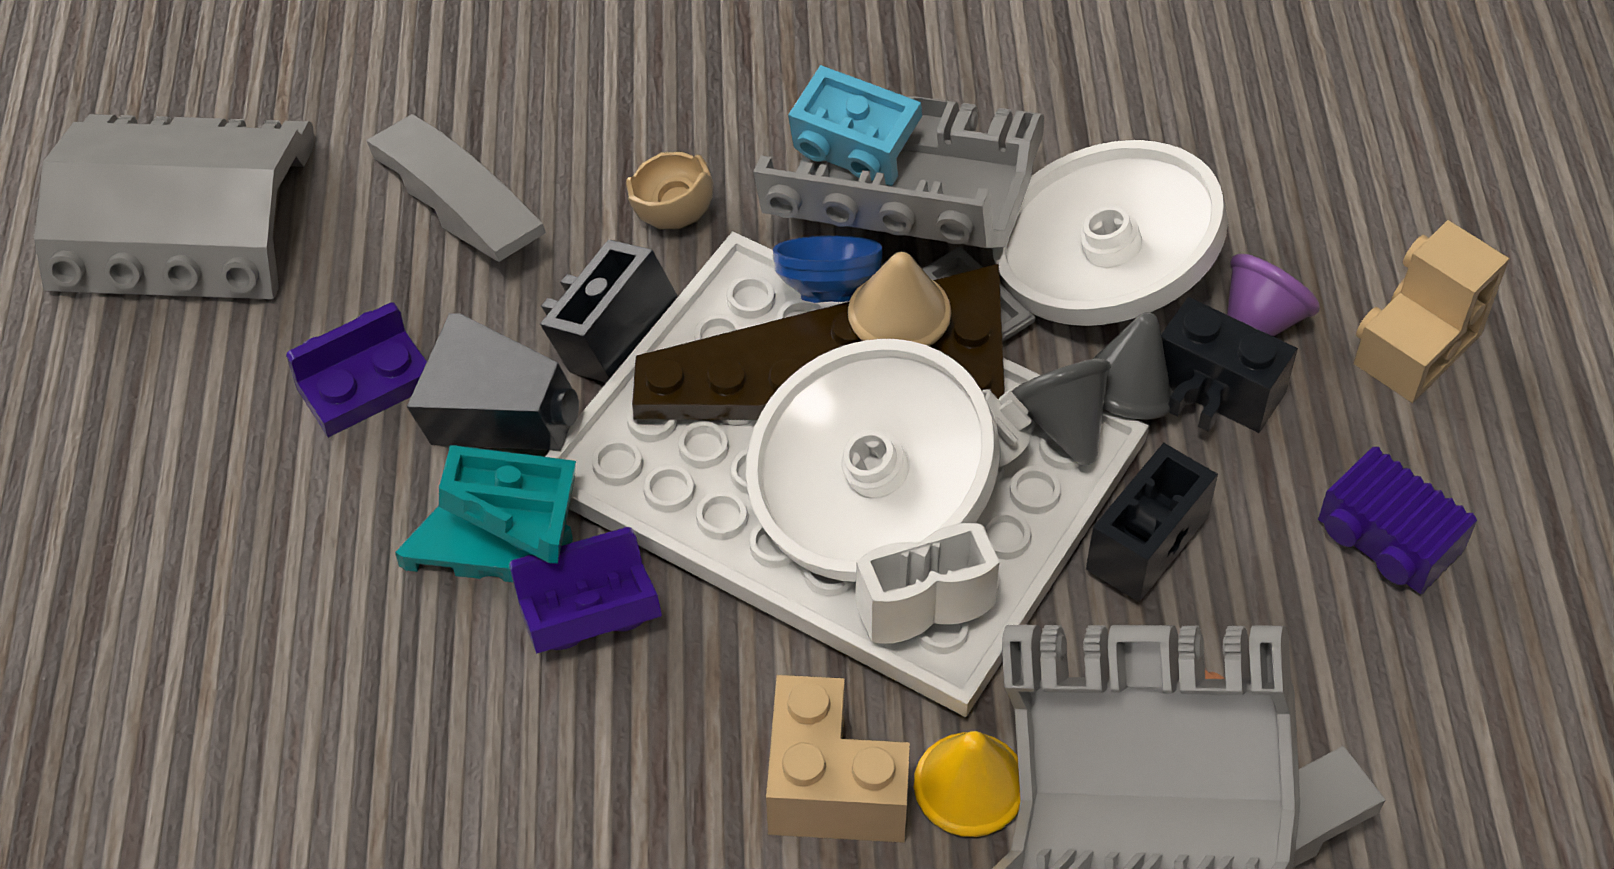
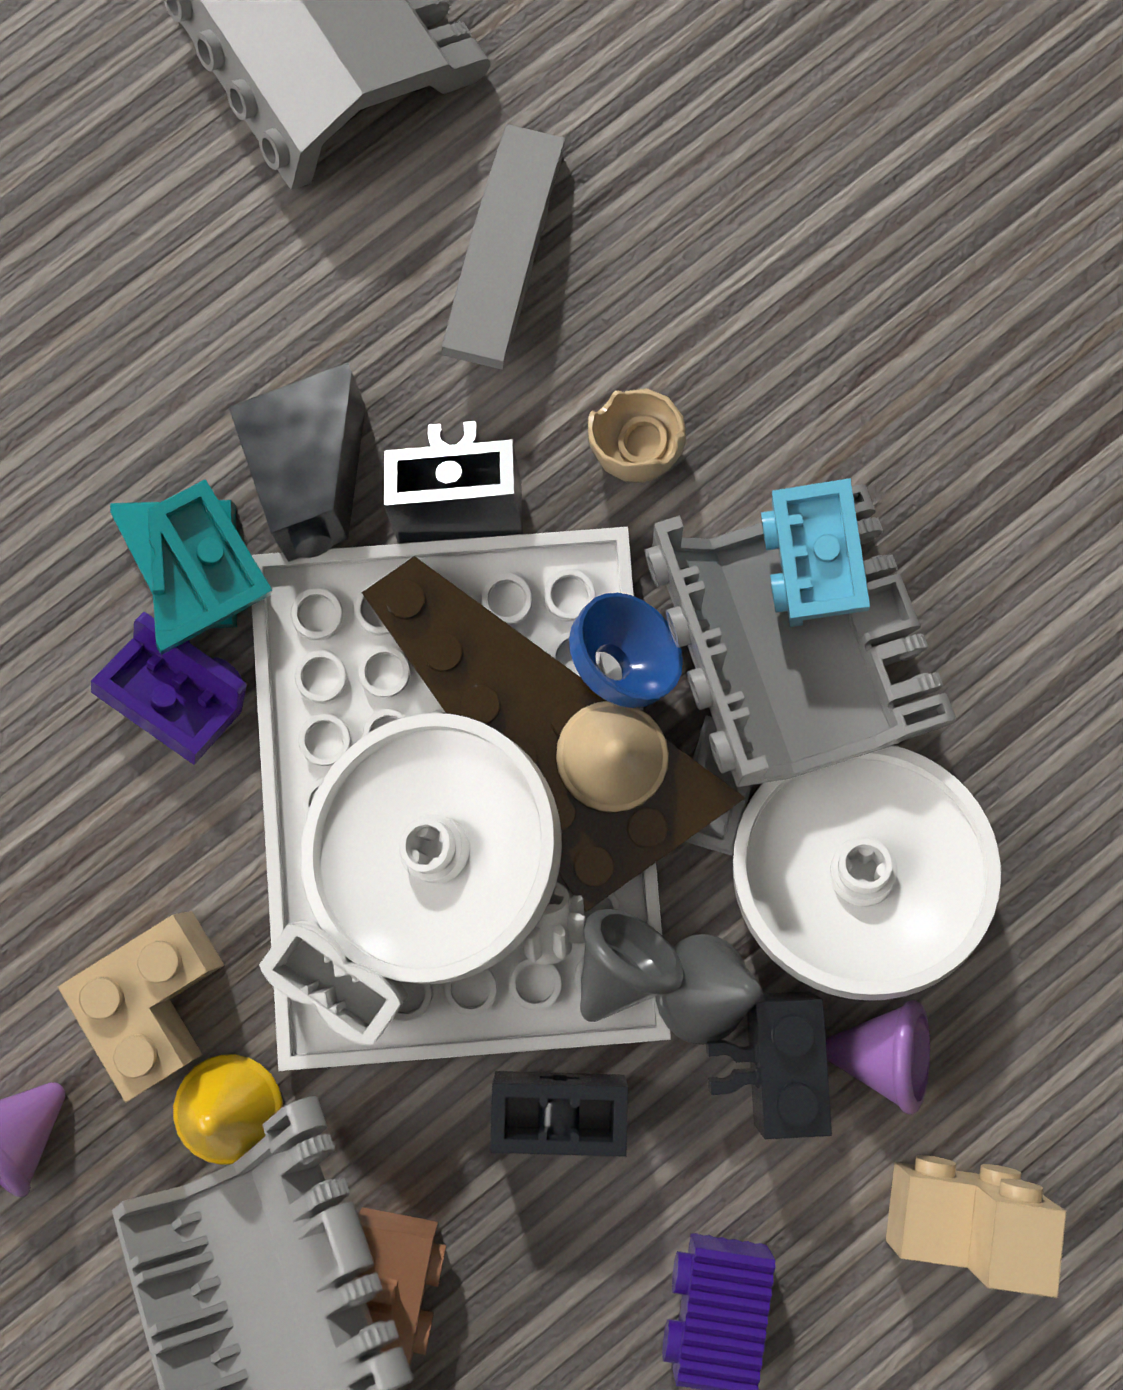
camera: 50 degrees right, 30 degrees up
dark purple bracket [286,302,427,438] -> none

